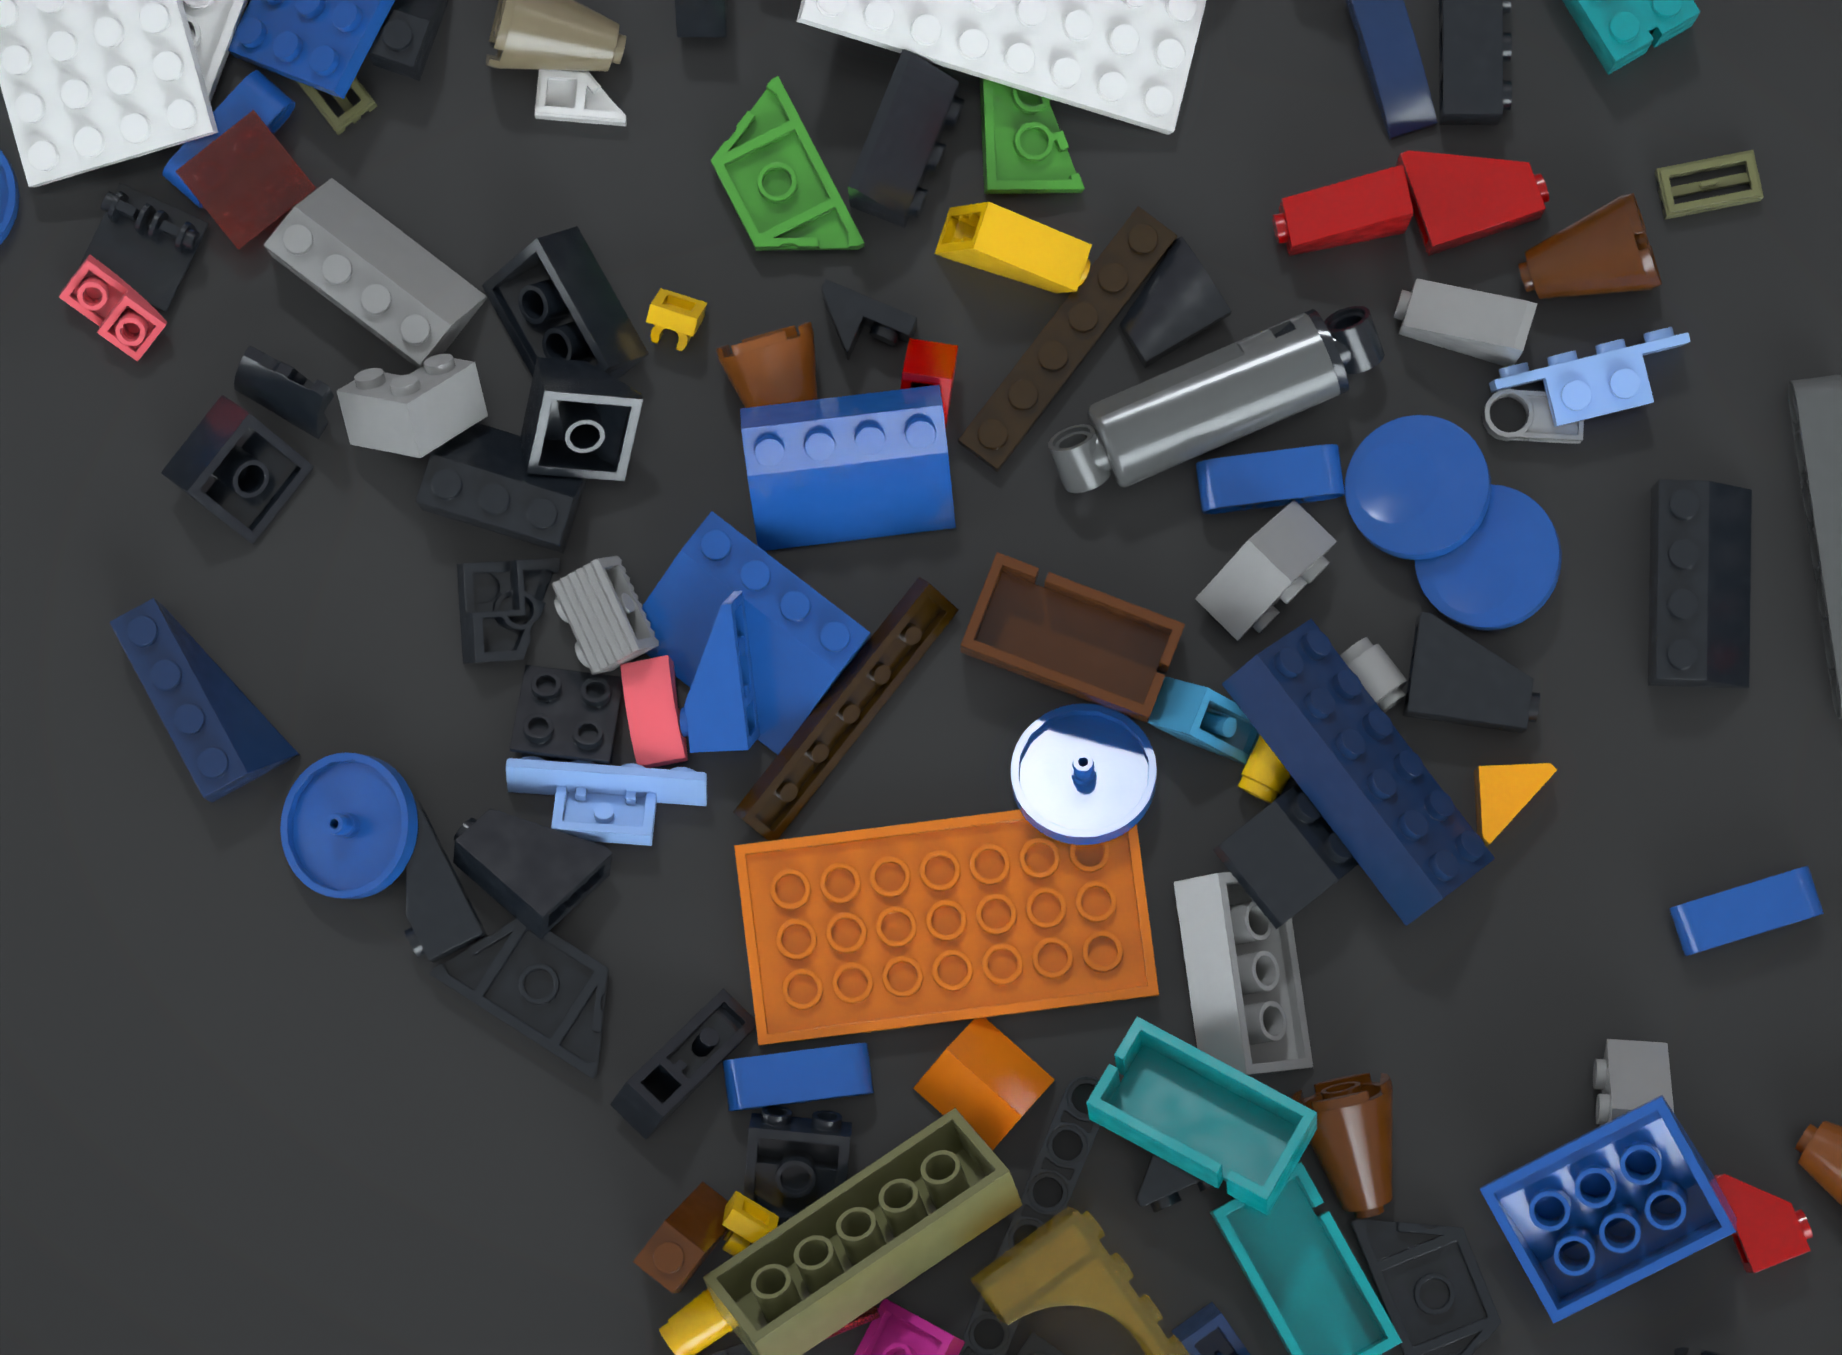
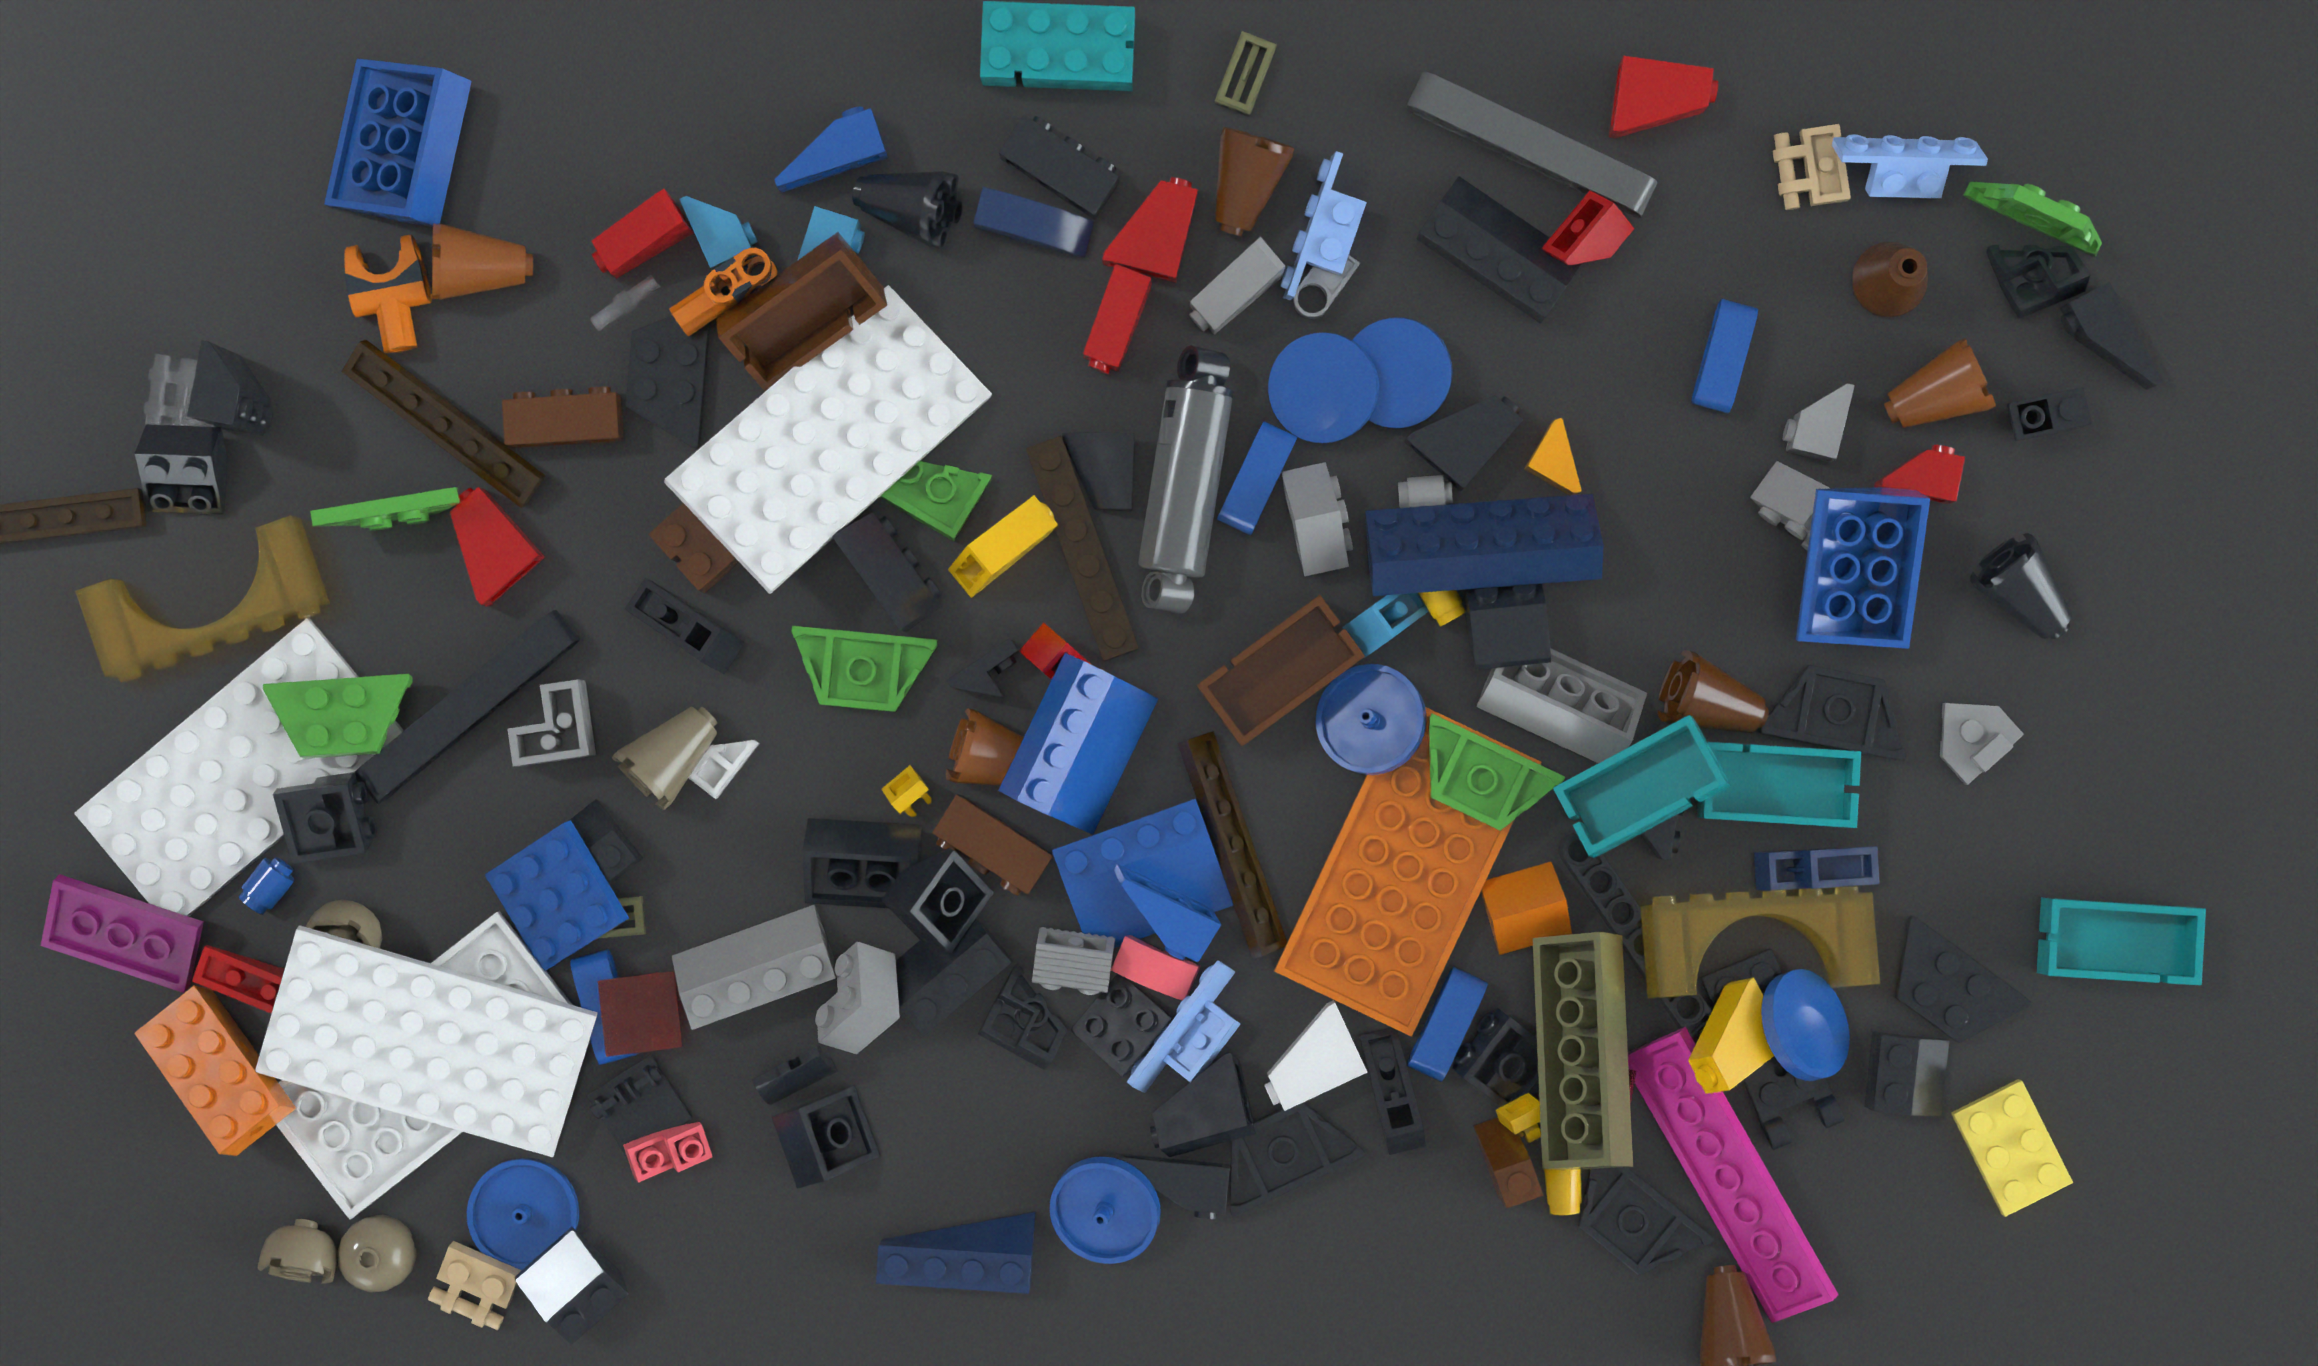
camera: 55 degrees left, 5 degrees up
none -> reddish brown brick [932,794,1054,896]
none -> white slope [1264,1000,1367,1111]
none -> bright green wing [1429,713,1565,831]
none -> red slope [1542,190,1635,265]
none -> light grey slope [1783,383,1855,462]

